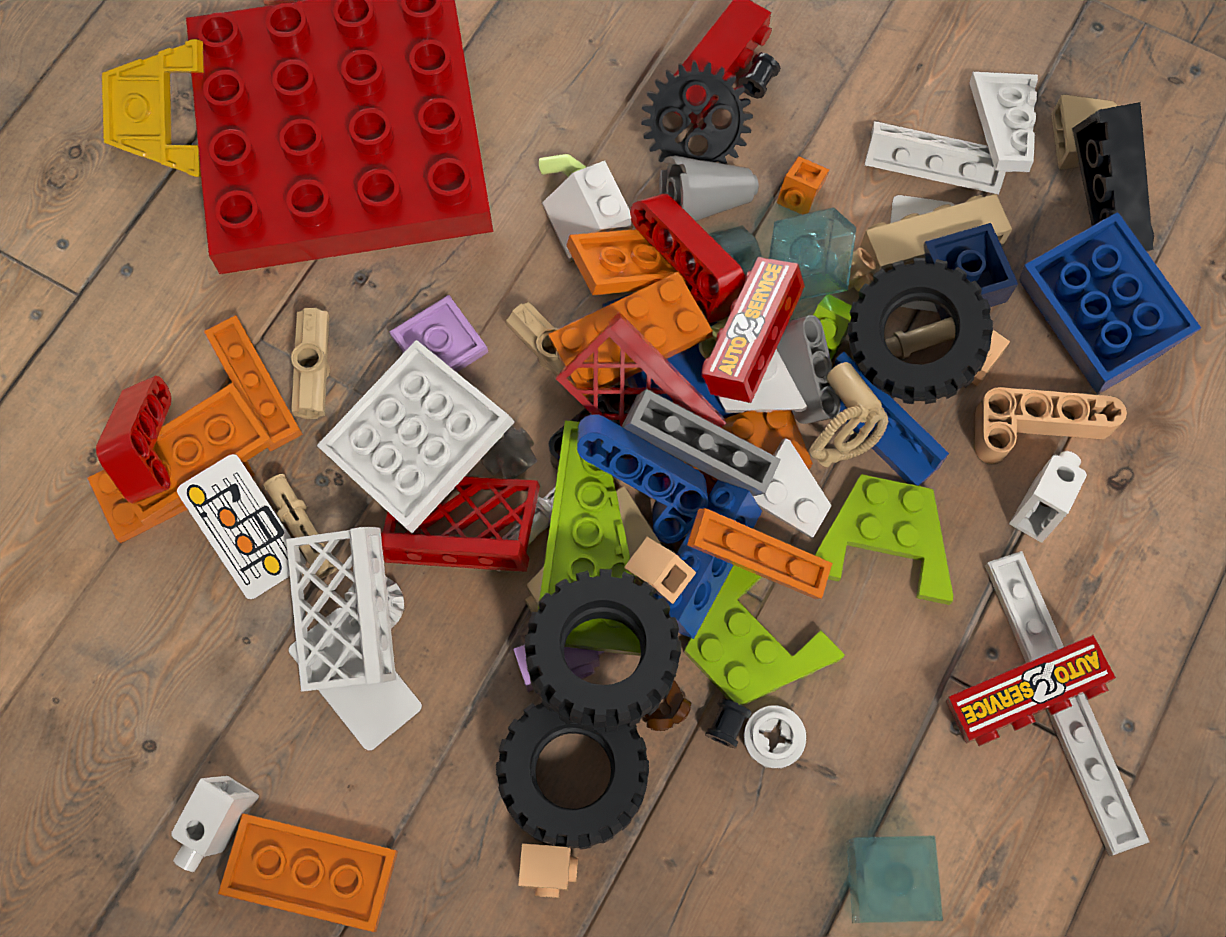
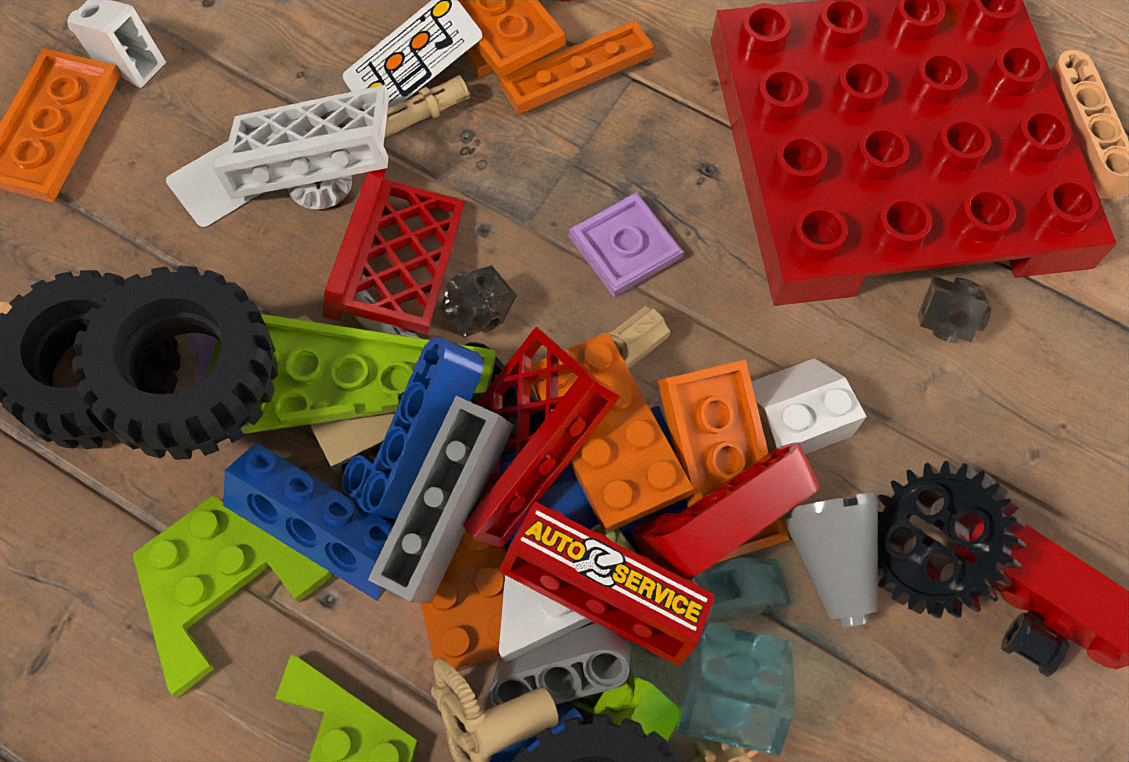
camera: 90 degrees right, 5 degrees down
tan piece [291,308,330,419] -> none
white plate [317,340,514,533] -> none
yellowish green arm [539,154,586,177] -> none
light nougat brick [624,537,696,604] -> none
reddish brown piece [643,680,692,731] -> none
orange plate [687,508,833,599] -> none
black bush [705,698,752,749] -> none
white gear [744,706,806,769] -> none
white wing [753,438,831,538] -> none
orange bracket [777,156,830,216] -> none
none -> clear smoke brick [917,276,991,343]

